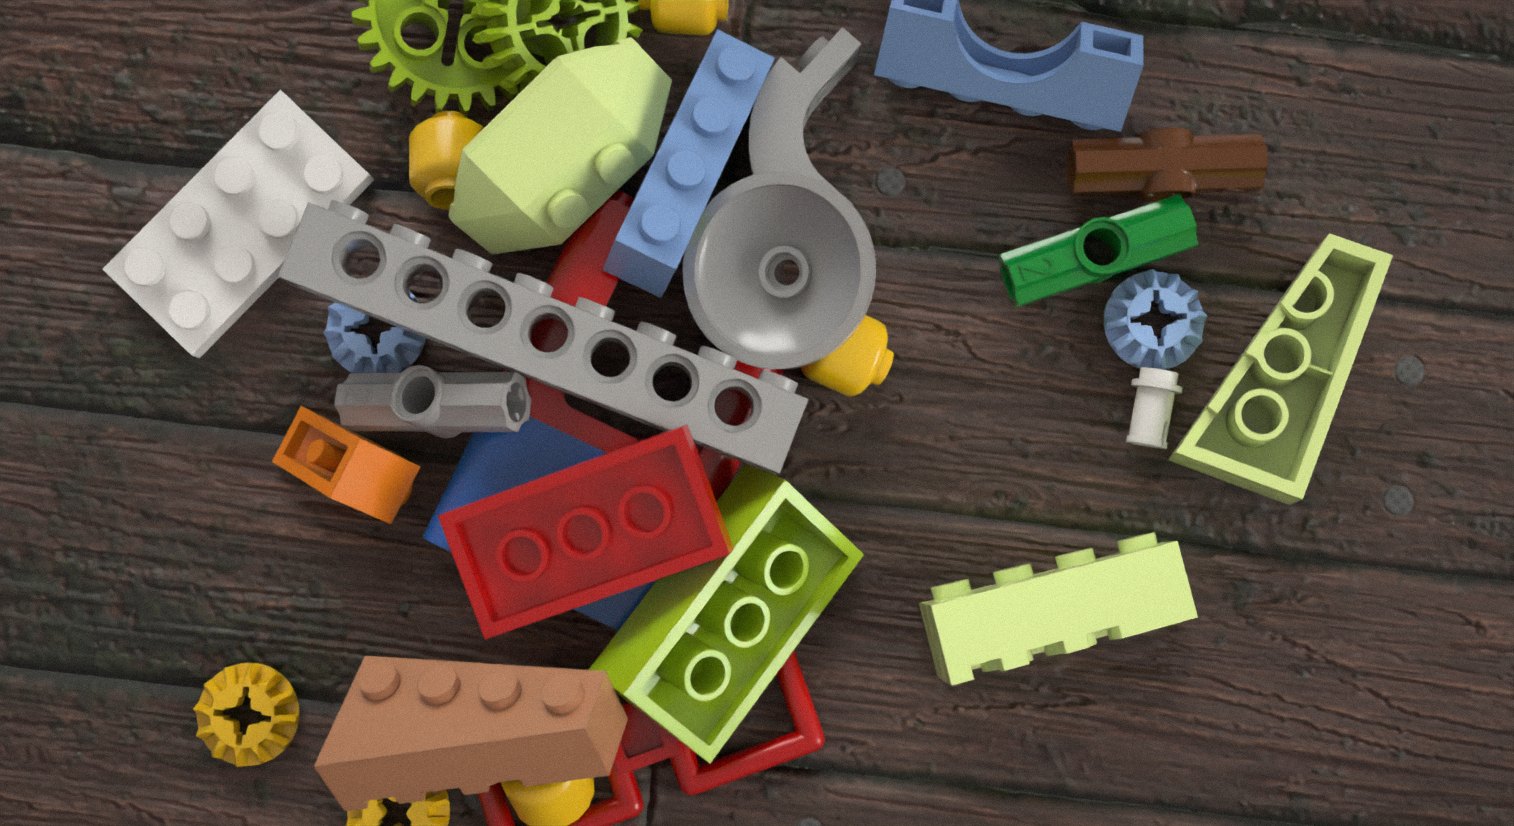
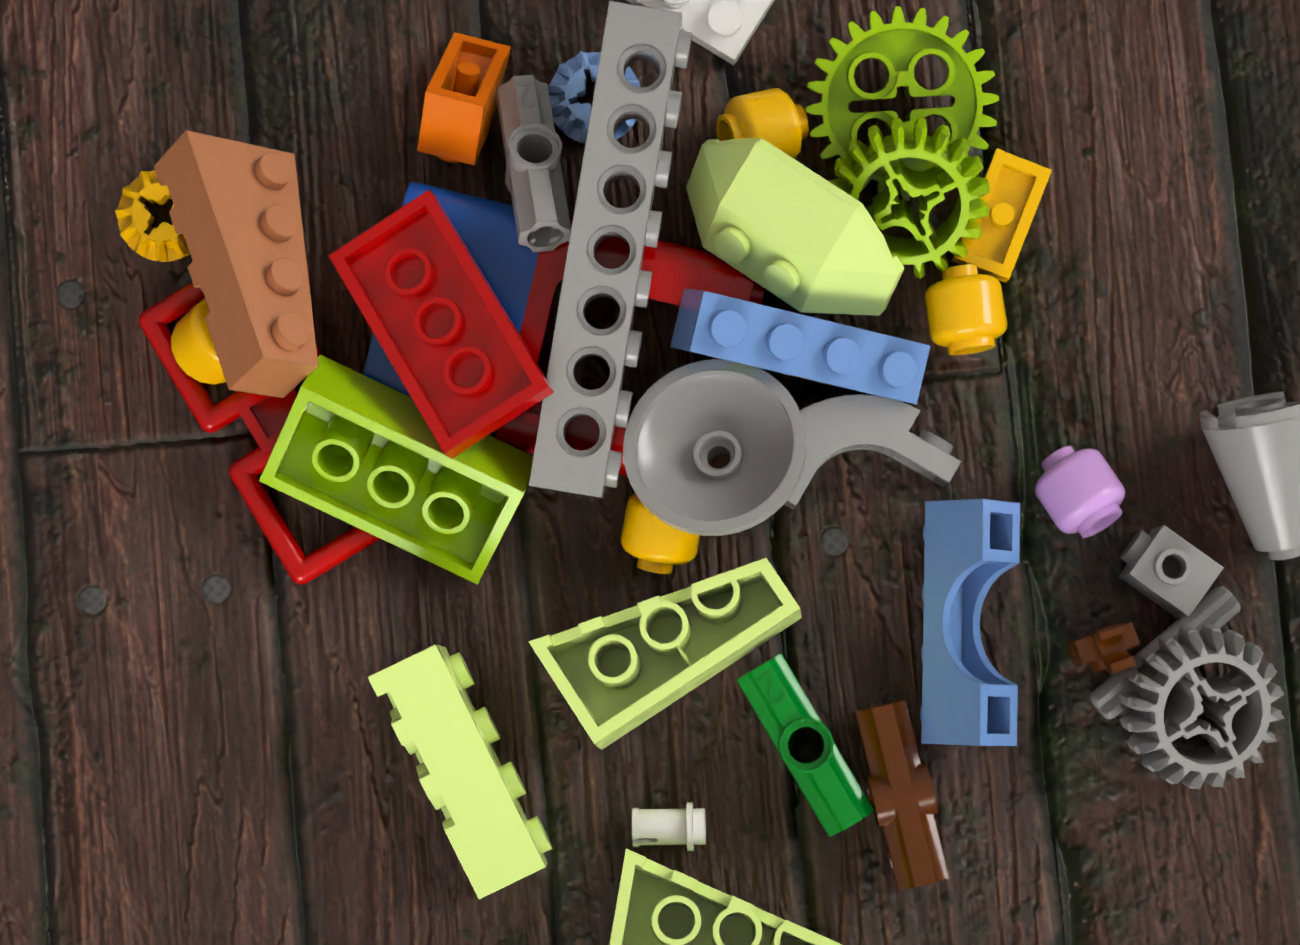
camera: 80 degrees right, 0 degrees up
yellow gear [193,663,300,767] -> none
light blue gear [1104,269,1207,370] -> none
none -> yellowish green wedge [528,558,802,750]

